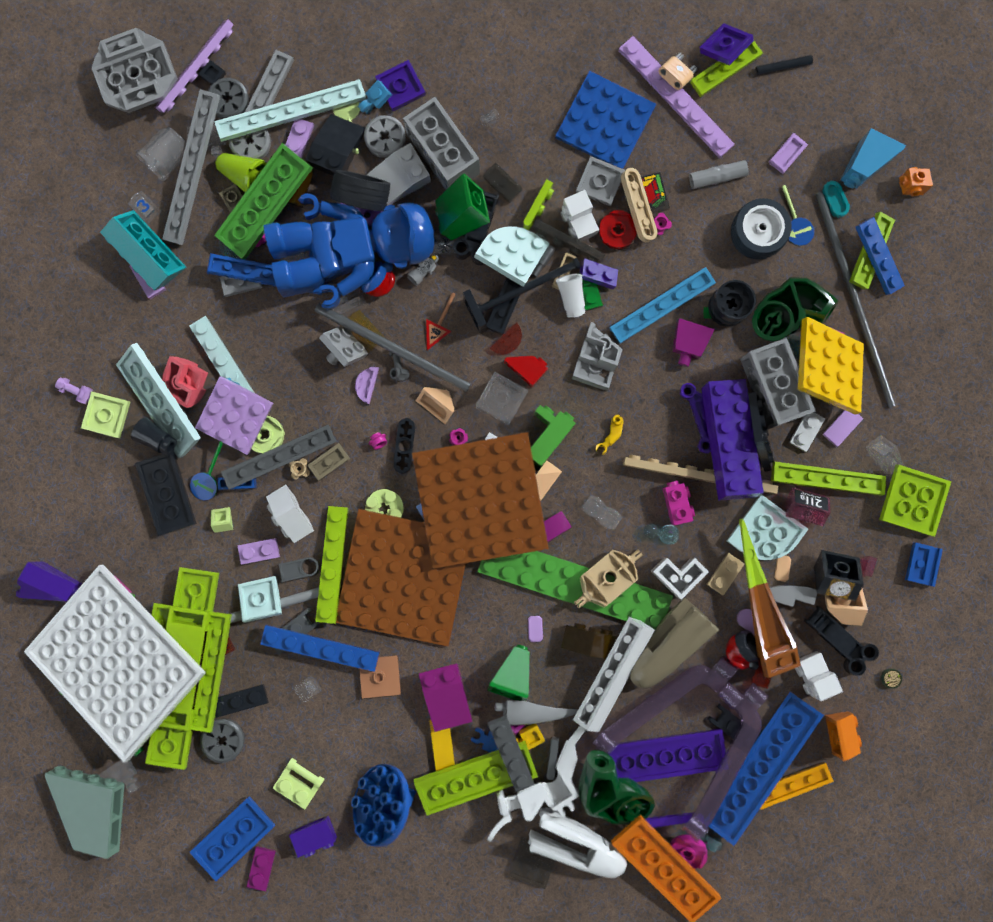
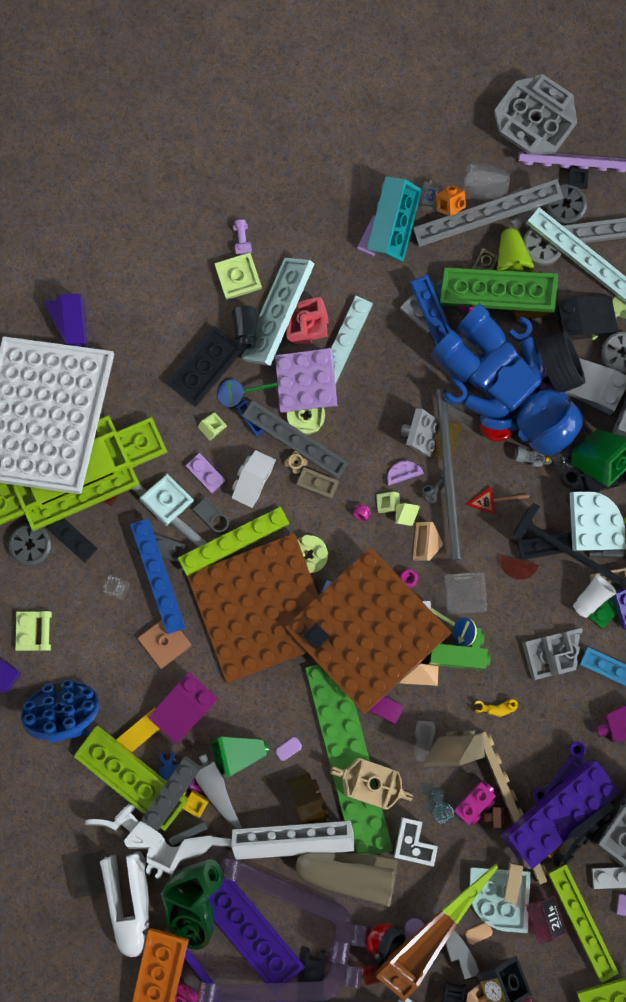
camera: 55 degrees right, 5 degrees down
lavender plate [286,119,314,158] -> none
black beam [394,418,416,474] -> none
red slope [504,356,548,388] -> none
tan plate [706,553,744,596] -> none
none -> black plate [302,623,331,651]
none -> yellowish green slope [376,492,400,513]
none -> yellowish green slope [395,503,419,526]
none -> dark tan slope [423,730,485,767]
none -> blue piece [431,608,477,647]
none -> orange brick [436,186,466,216]
none -> nougat tile [484,807,505,828]
none -> tan piece [503,863,523,904]

